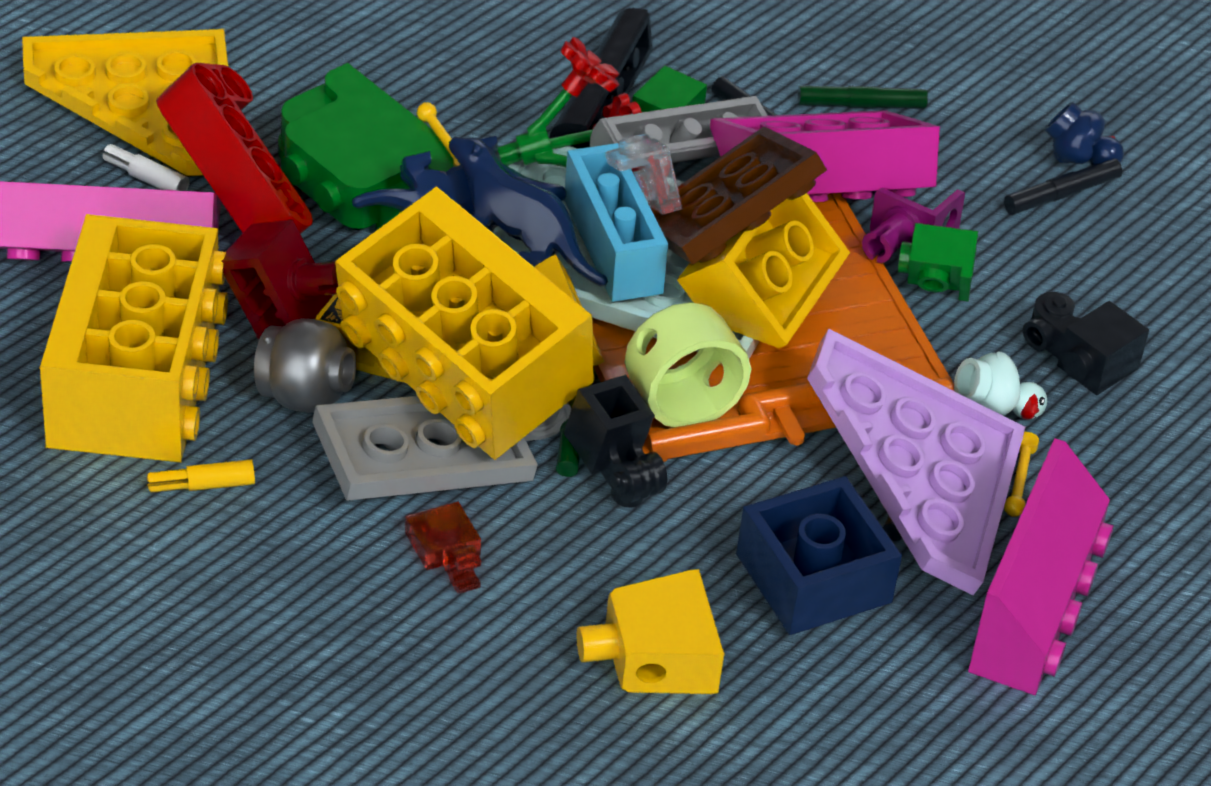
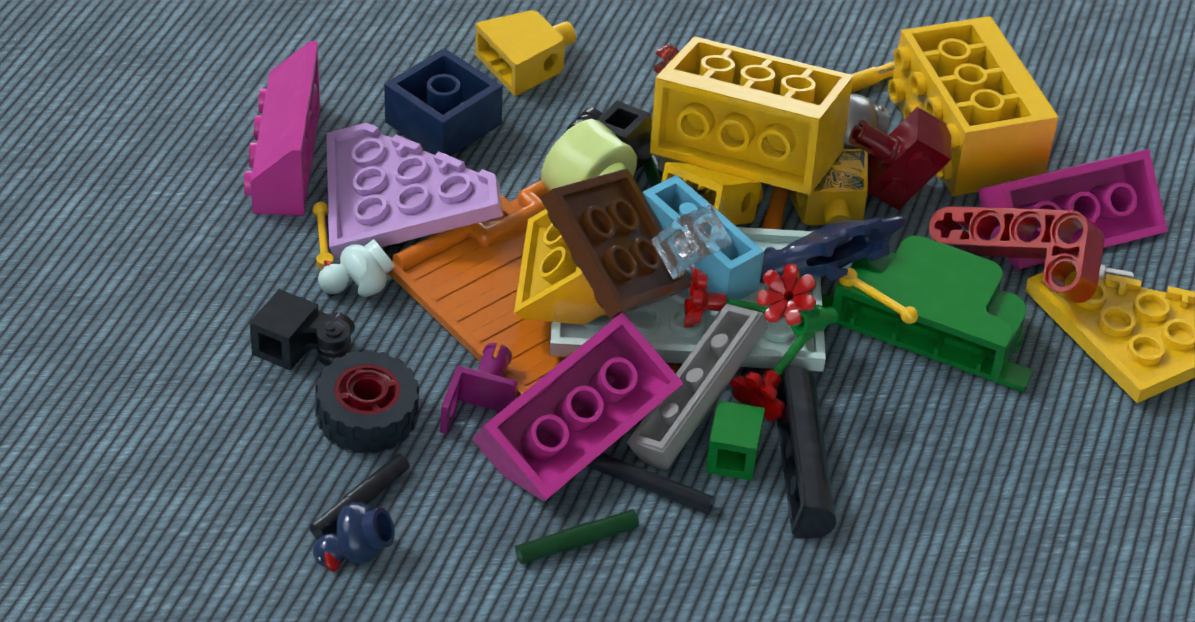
camera: 160 degrees right, 0 degrees up
dark blue animal [449,137,608,286] -> none
green brick [898,223,978,302] -> none
none -> black wheel [315,350,419,453]

